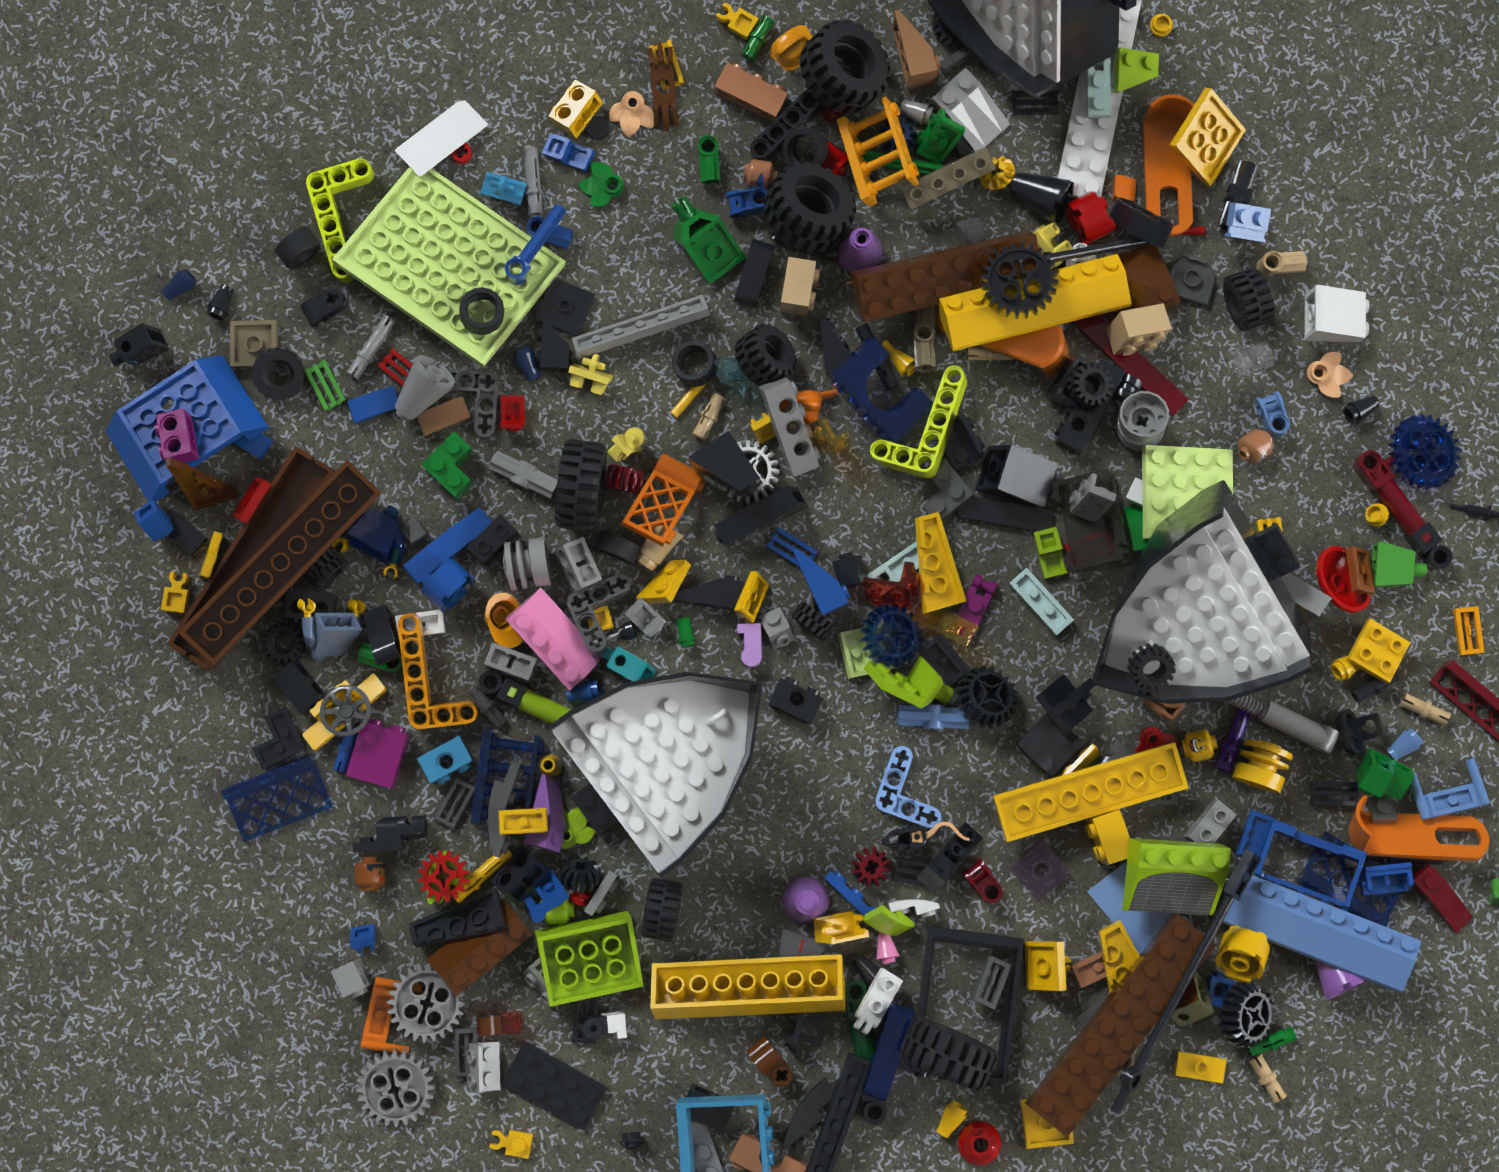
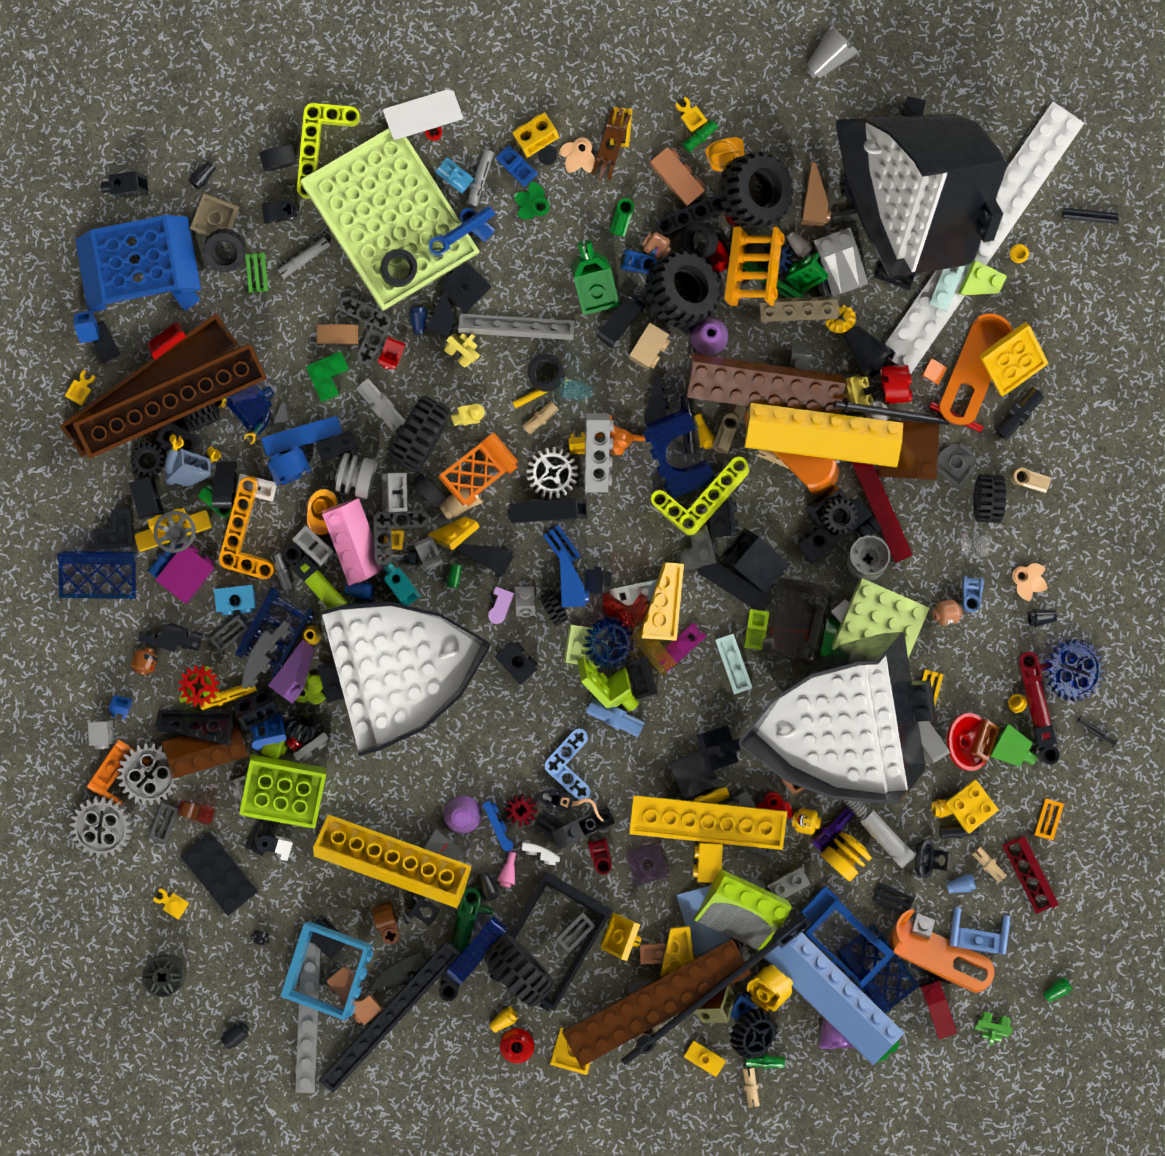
camera: 20 degrees right, 5 degrees up
magenta brick [155,408,199,463] -> none
dark blue cone [161,268,197,301] -> none
reddish brown wing [165,457,238,511] -> none
yellow tile [199,531,223,579] -> none
blue slope [347,386,398,424] -> none
red tile [378,348,413,386] -> none
light grey cone [395,355,455,420] -> none
light grey bracket [467,1041,500,1094] -> none
yellow plate [498,808,548,835] -> none
dark red gear [604,464,644,494] -> none
black tyre [641,878,683,942] -> none
black slope [689,431,760,497] -> none
black tyre [734,323,797,387] -> none
yellow tile [734,571,770,623] -> none
clear yellow bracket [814,416,851,453] -> none
yellow hinge [814,911,869,944] -> none
white hinge [854,968,903,1035] -> none
lime slope [864,905,915,936] -> none
black gear [955,665,1019,729] -> none
black gear [981,242,1059,319] -> none
light grey bracket [1069,473,1116,523] -> none
tan brick [1106,303,1172,356] -> none
black beam [1109,197,1174,248] -> none
black tyre [1127,643,1176,691] -> none
plate [1225,203,1271,242] -> none
white slope [1304,285,1369,343] -> none
green brick [1356,748,1415,800] -> none
blue hinge [1358,862,1414,896] -> none

